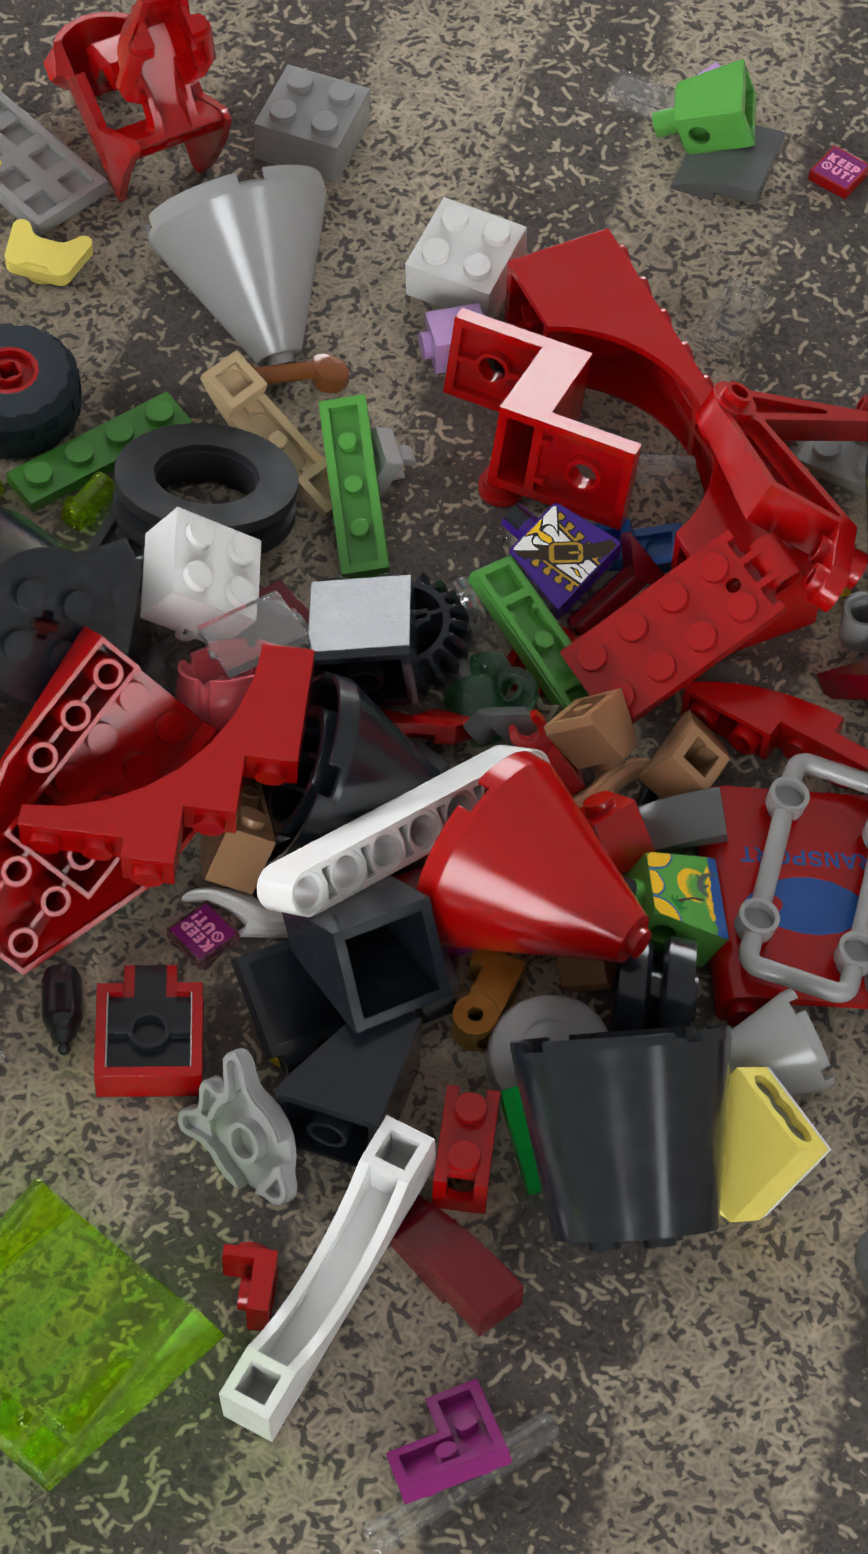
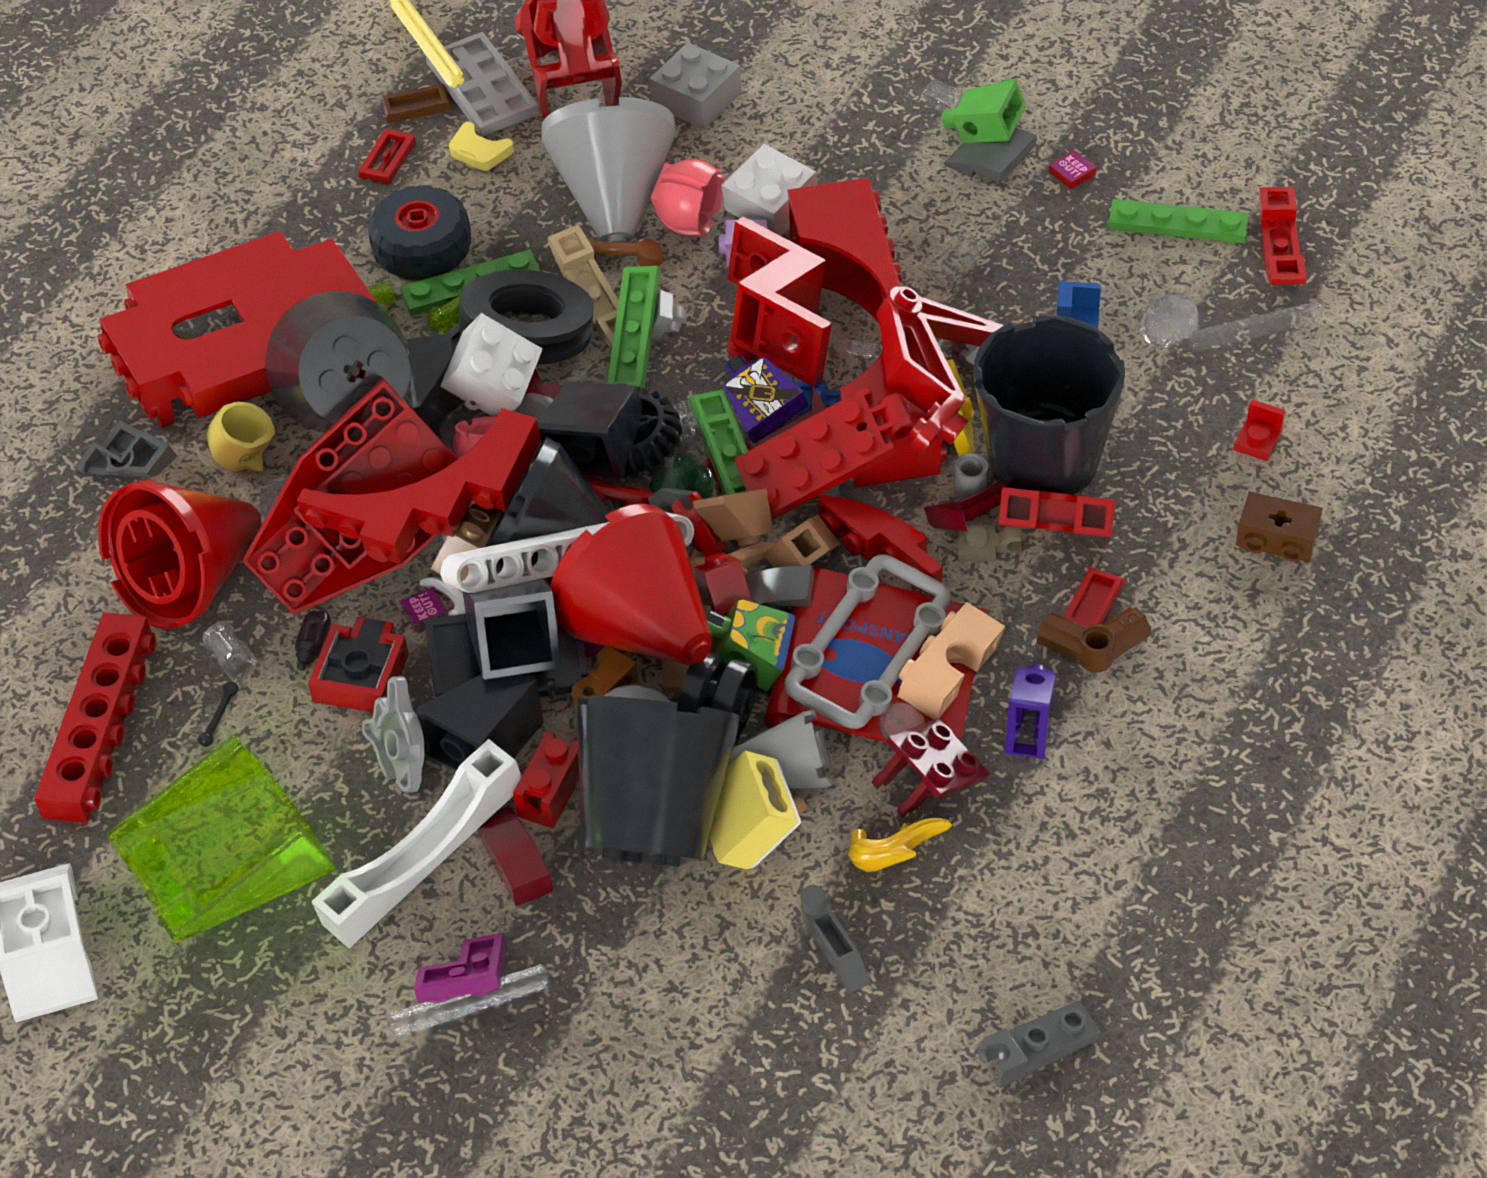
camera: 20 degrees right, 5 degrees down
clear piece [197,590,311,678] -> none
red bracket [222,1242,279,1331] -> none
none -> coral piece [650,159,724,237]

